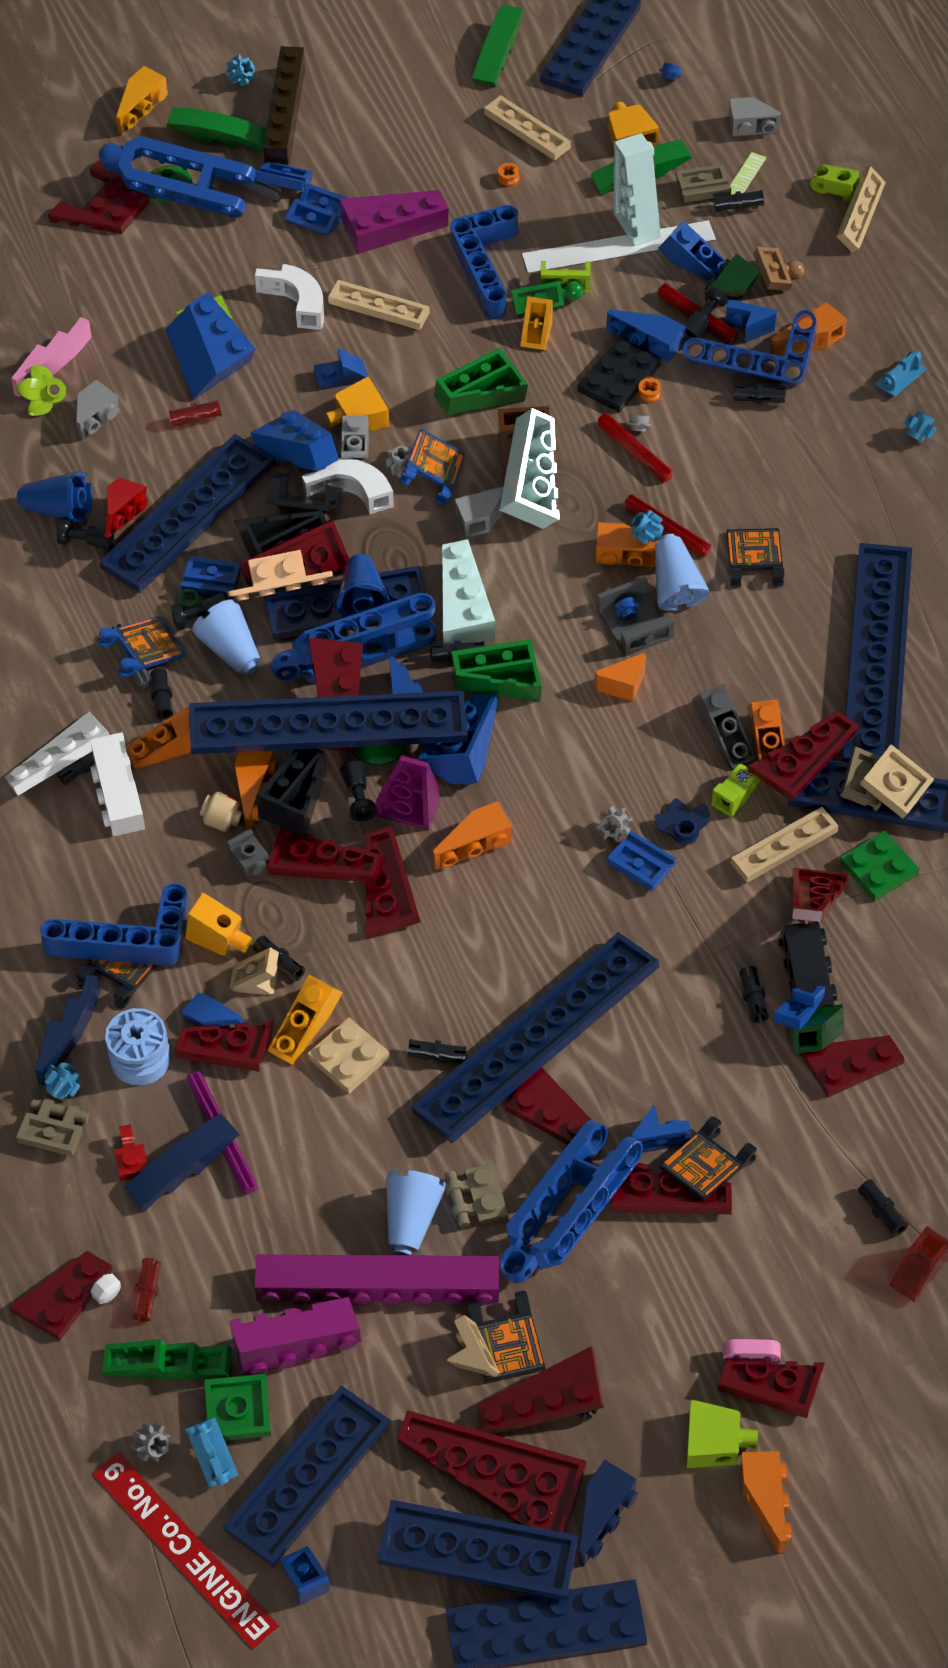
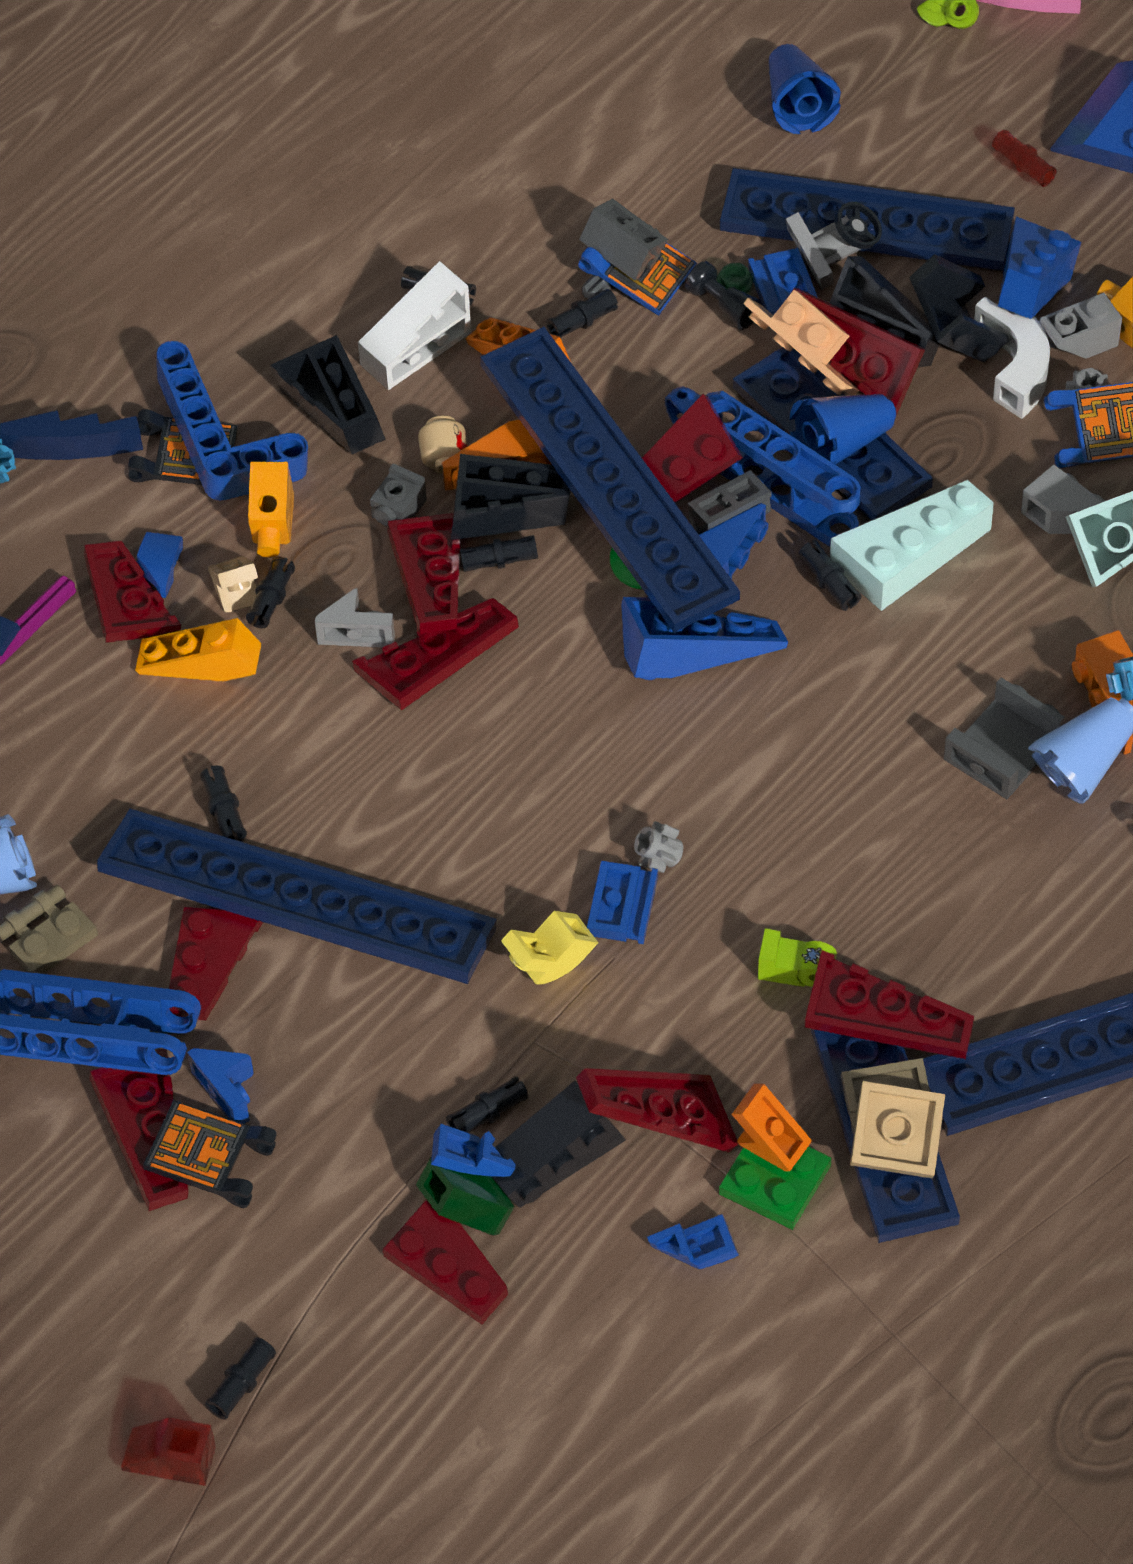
camera: 65 degrees right, 0 degrees up
white wing [5,711,110,795] -> none
black piece [57,518,115,552] -> none
light grey slope [76,379,120,440] -> none
red slope [105,477,148,538] -> none
light blue wheel [105,1008,171,1085] -> none
light blue cone [192,600,261,675] -> none
tan plate [308,1017,390,1094] -> none
black piece [340,761,377,821] -> none
magenta wedge [376,756,440,830] -> none
orange slope [433,801,512,870] -> none
green wedge [451,639,541,701] -> none
orange slope [595,653,646,701] -> none
blue plate [615,597,640,620] -> none
dark blue plate [654,798,709,845] -> none
dark grey slope [692,684,756,769] -> none
tan plate [731,807,839,883] -> none
orange slope [747,699,785,784] -> none
none -> black wedge [270,335,386,455]
none -> light grey slope [315,588,395,647]
none -> black pin [460,535,538,572]
none -> light yellow brick [501,911,598,984]
none -> dark grey hinge [579,198,668,281]
none -> blue slope [647,1214,739,1270]
none -> dark grey hinge [688,470,772,535]
none -> orange slope [732,1084,812,1171]
none -> light grey piece [786,202,882,290]

